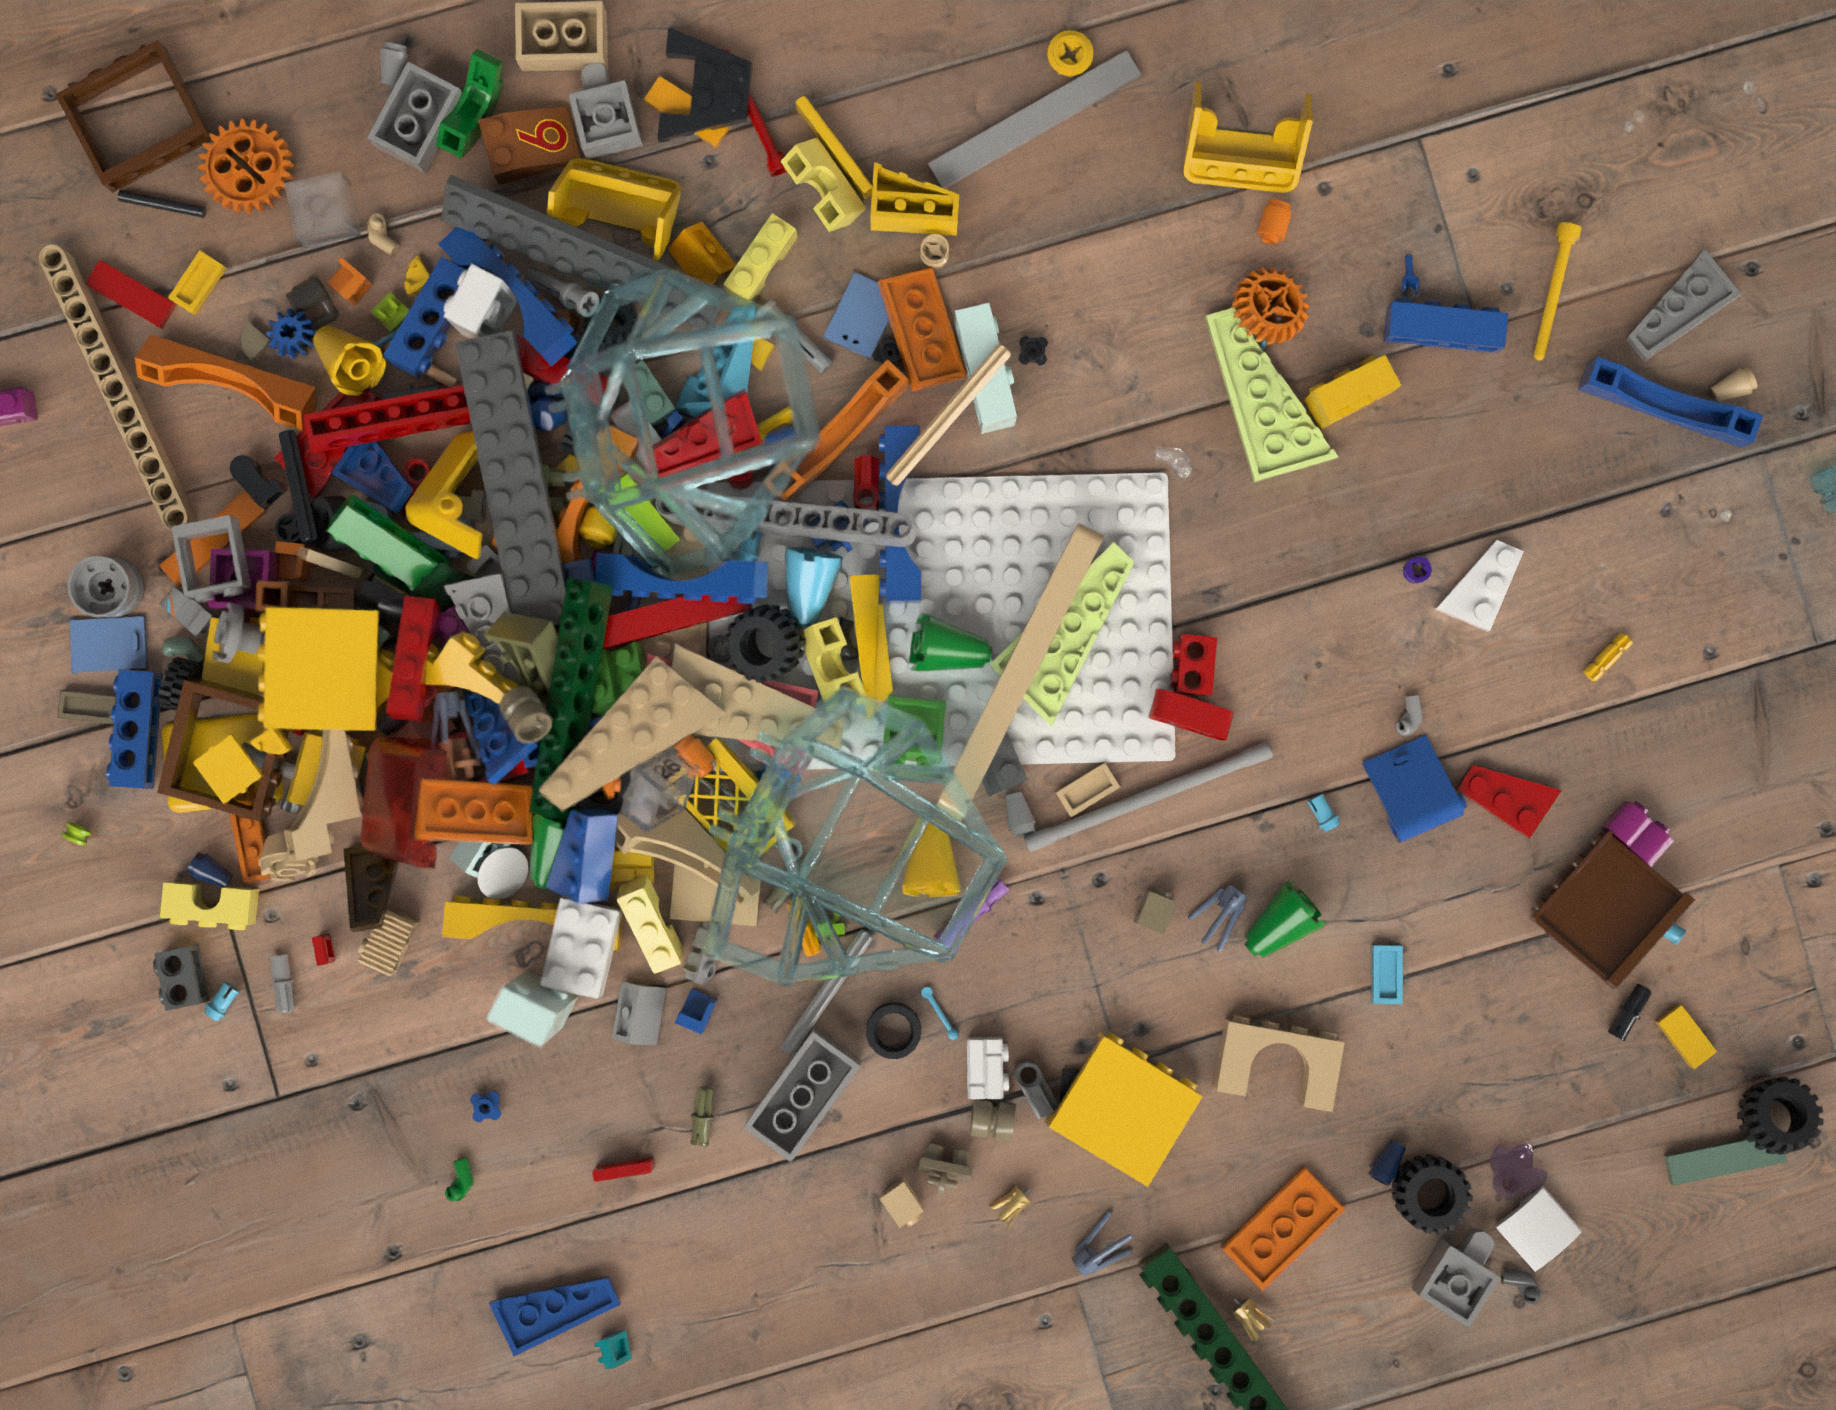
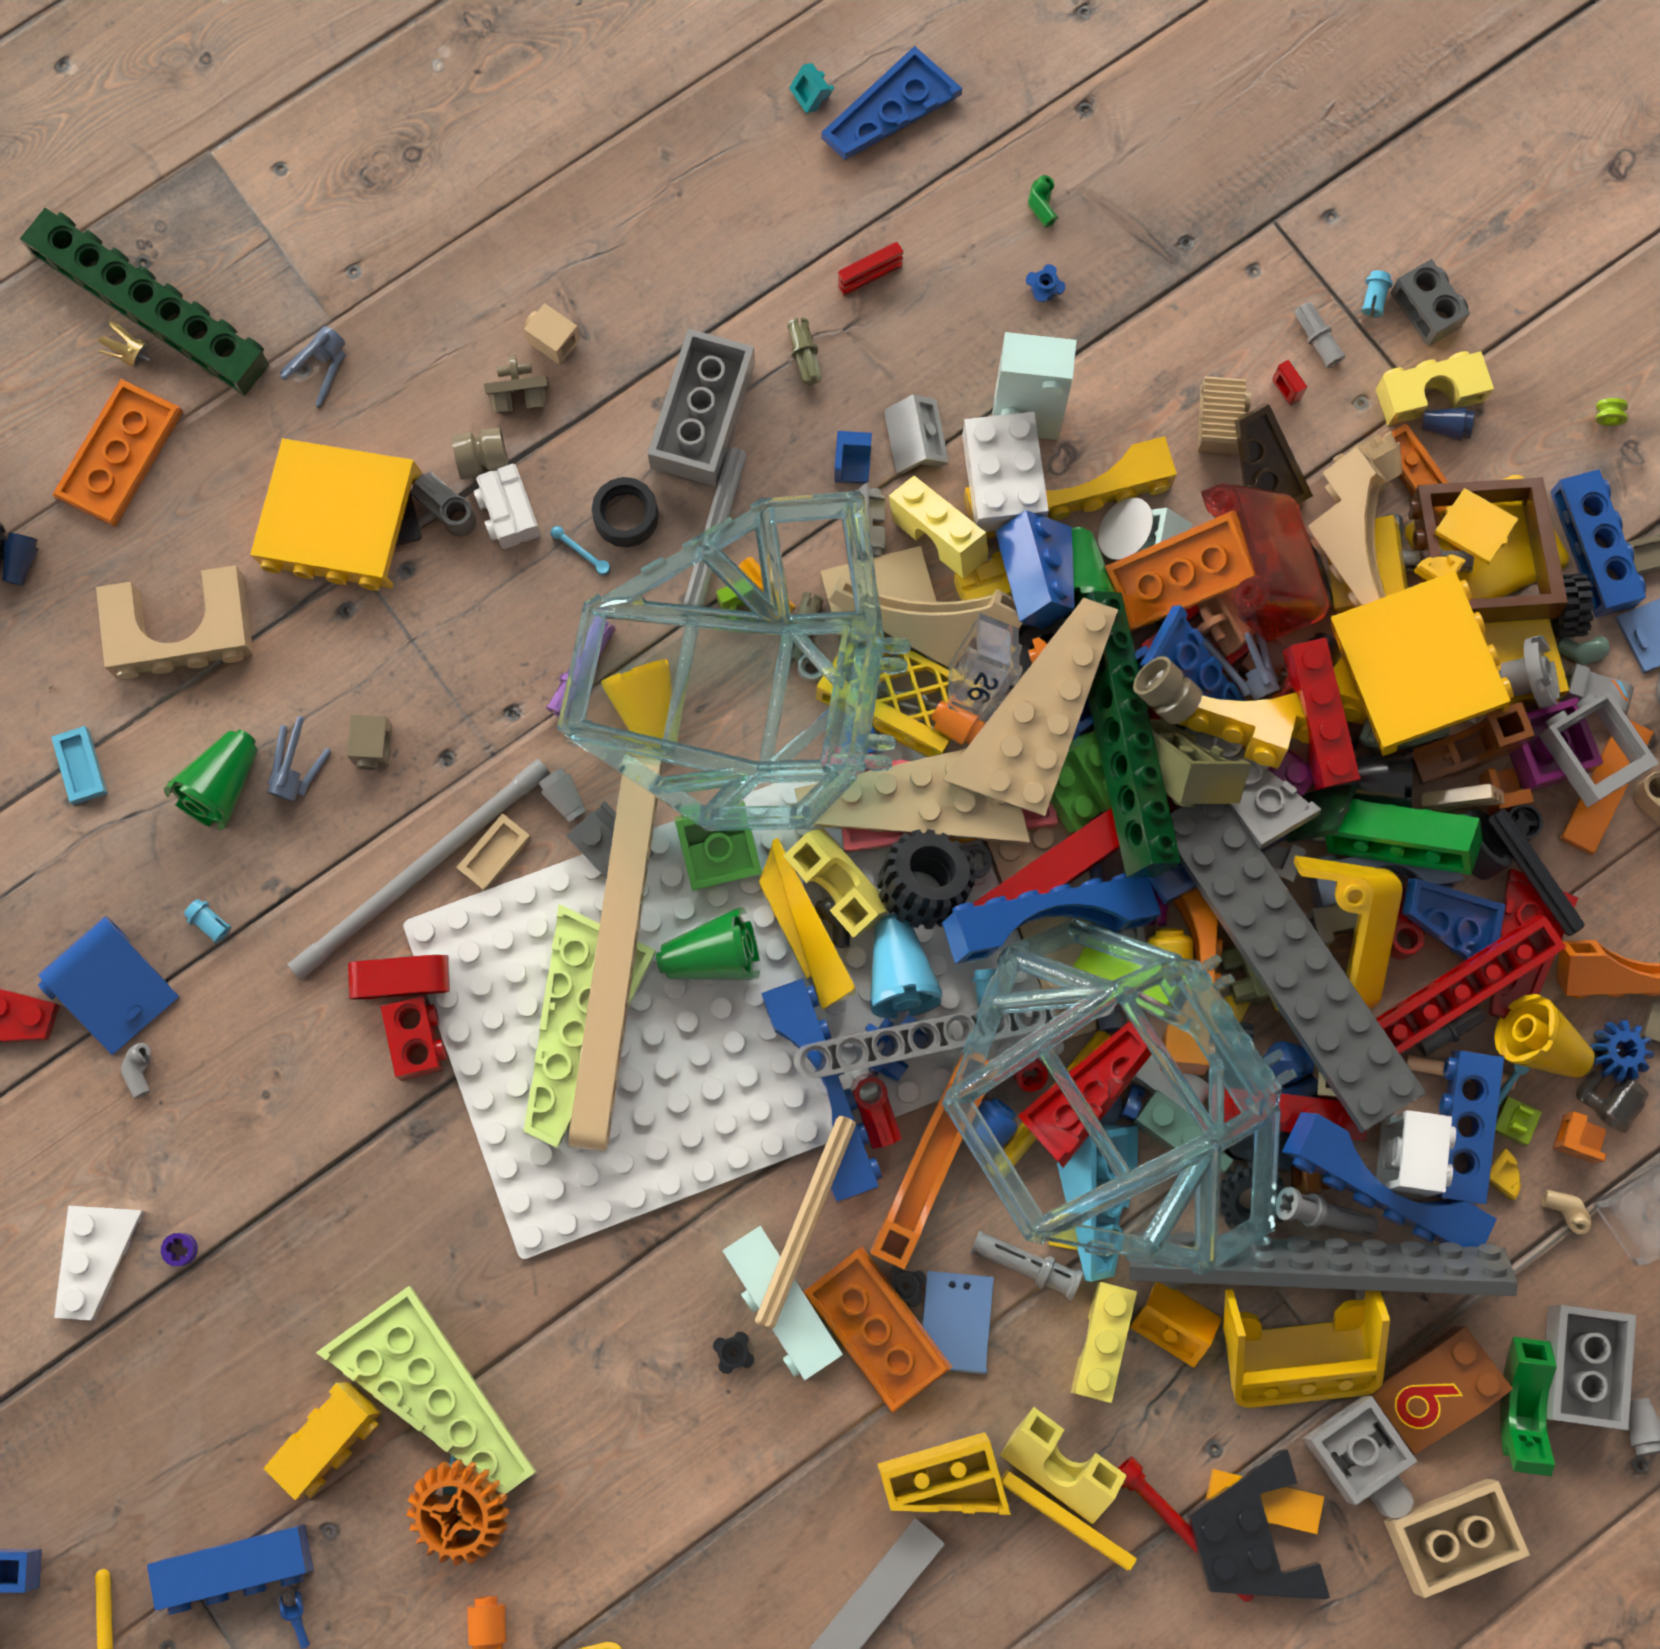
camera: 160 degrees right, 10 degrees down
black leg [230,455,288,509] -> none
tan wheel [920,234,949,269] -> none
pearl gold piece [988,1186,1031,1229] -> none
clear arm [1154,446,1192,478] -> none

